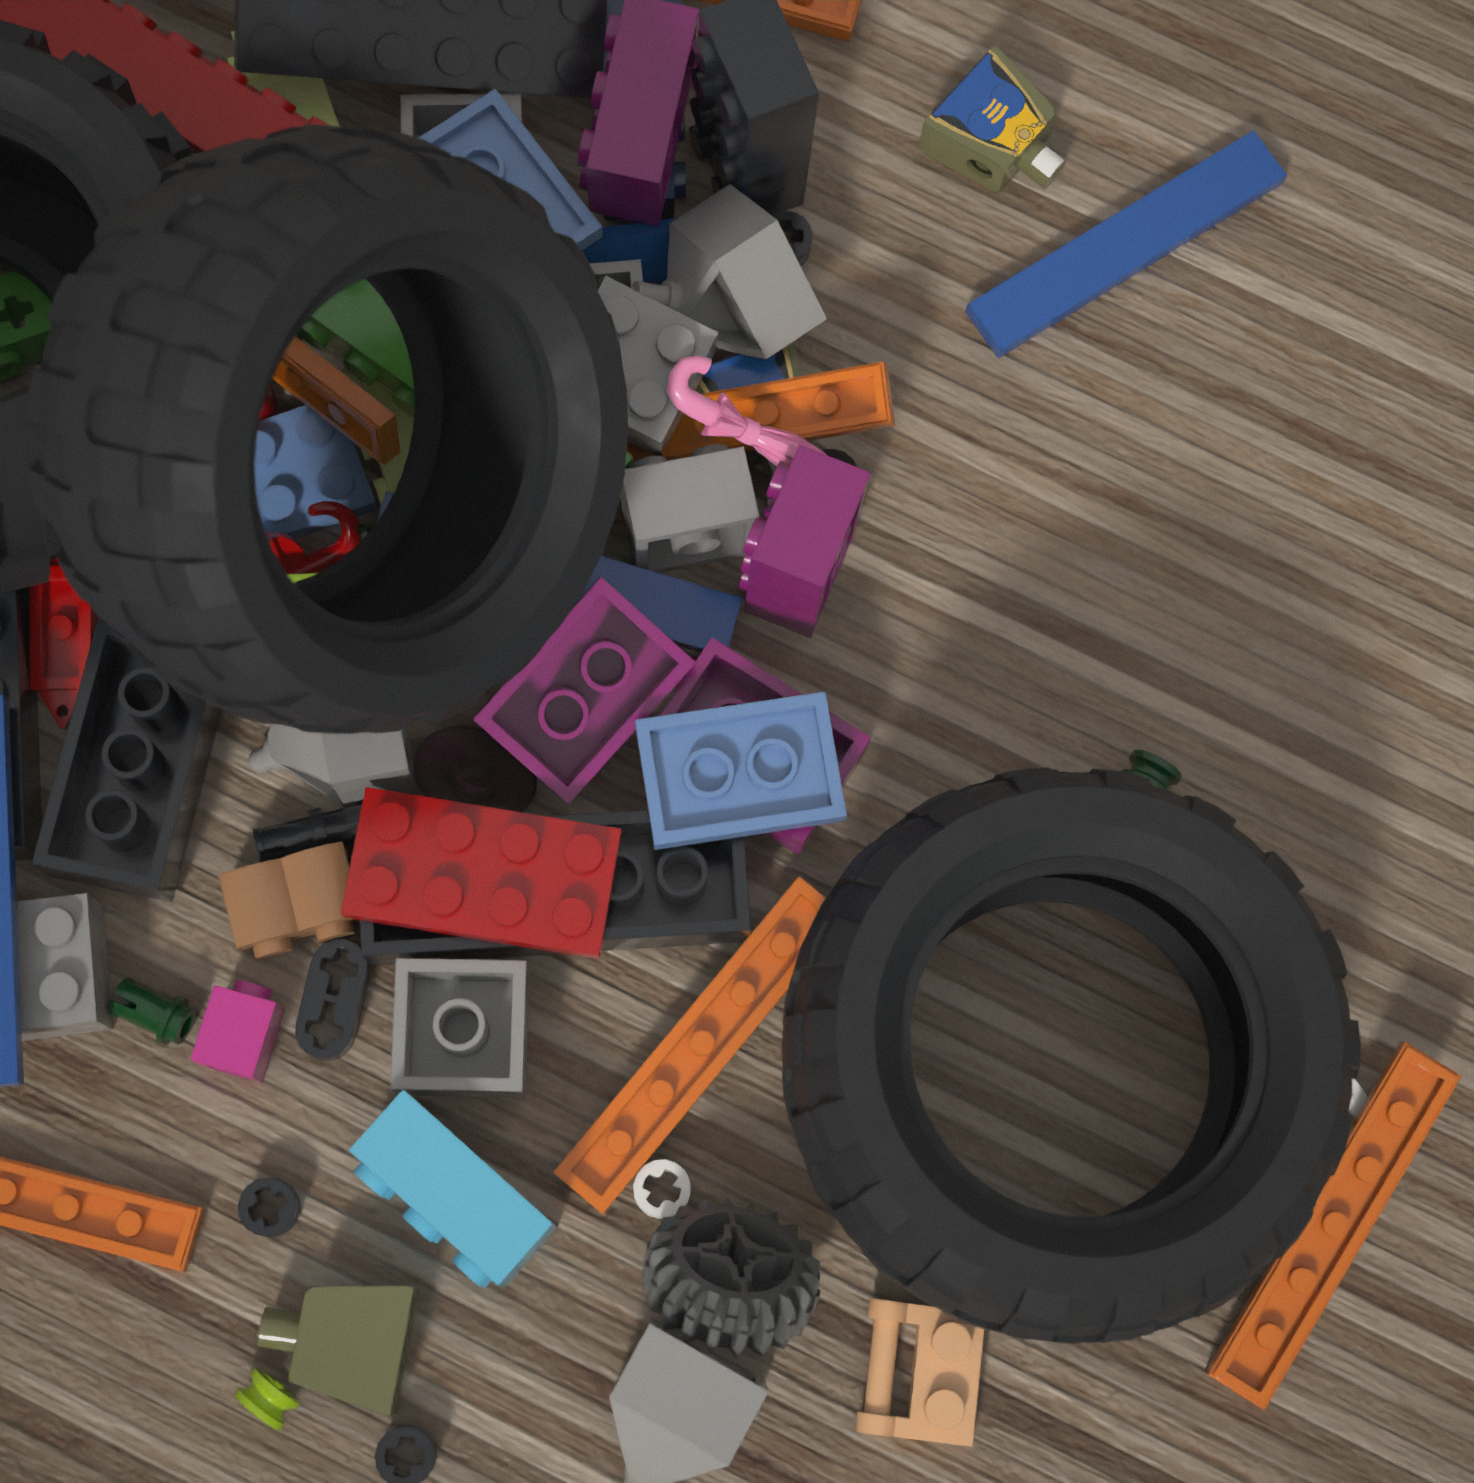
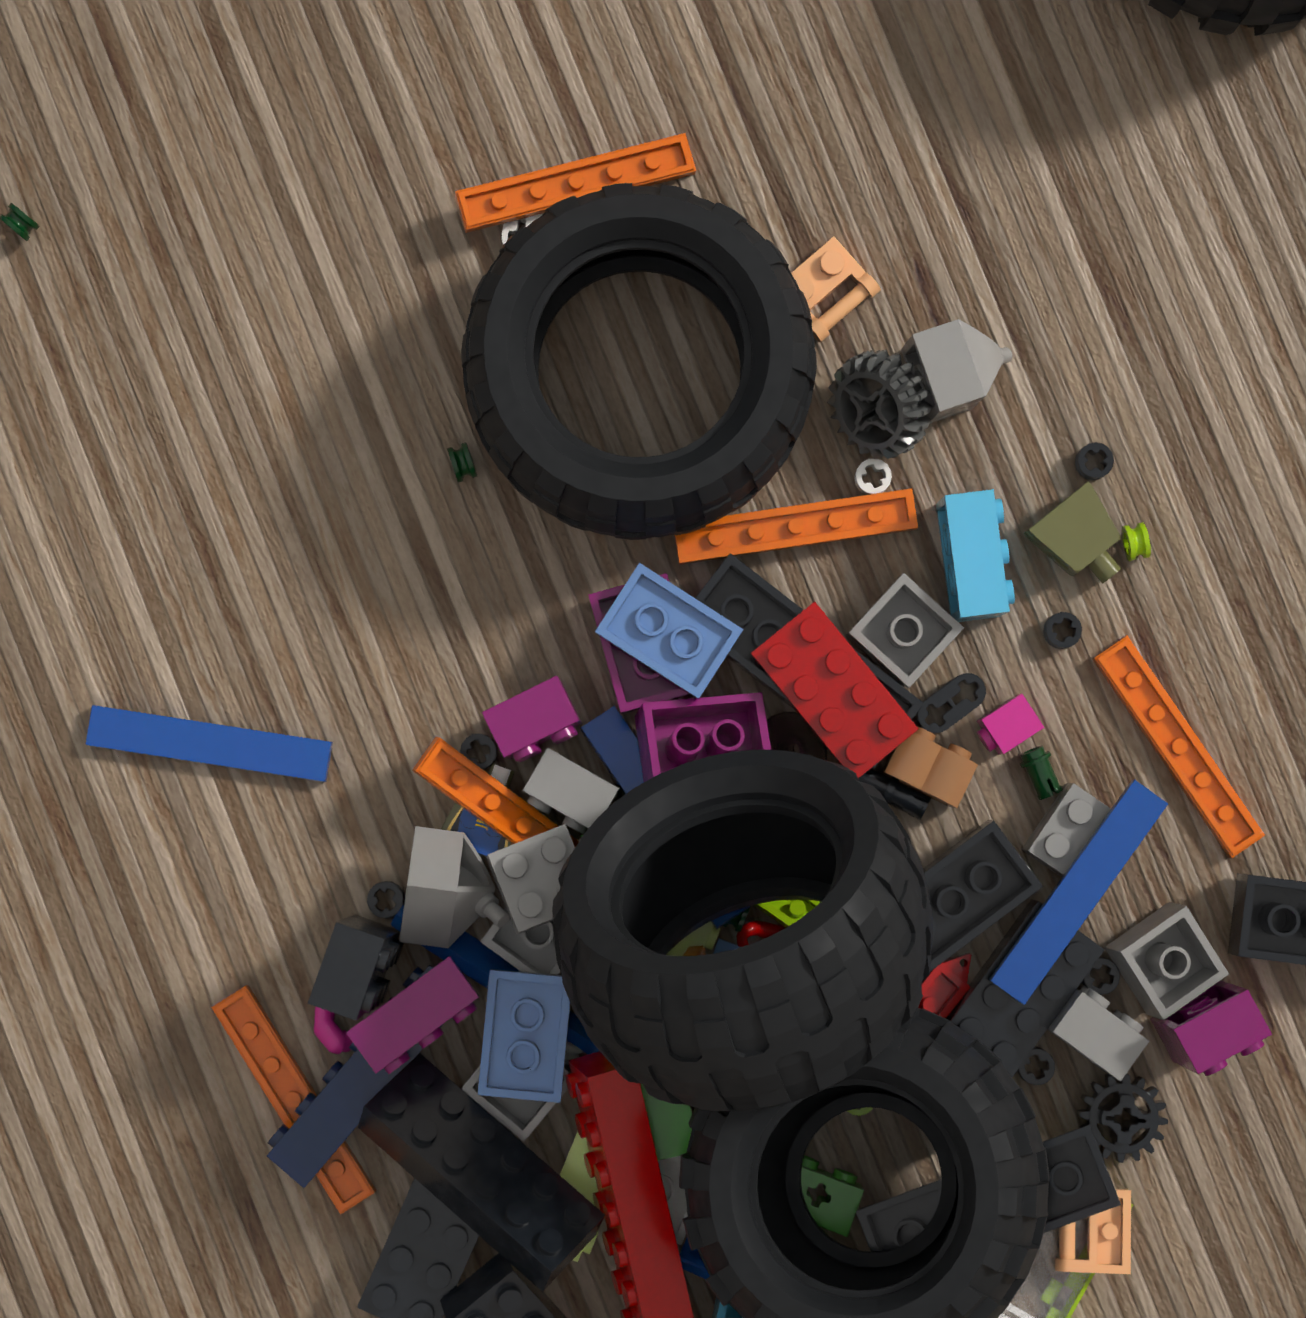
camera: 130 degrees left, 10 degrees up
bright pink piece [666,355,826,466] -> none
torso [918,45,1066,192] -> none

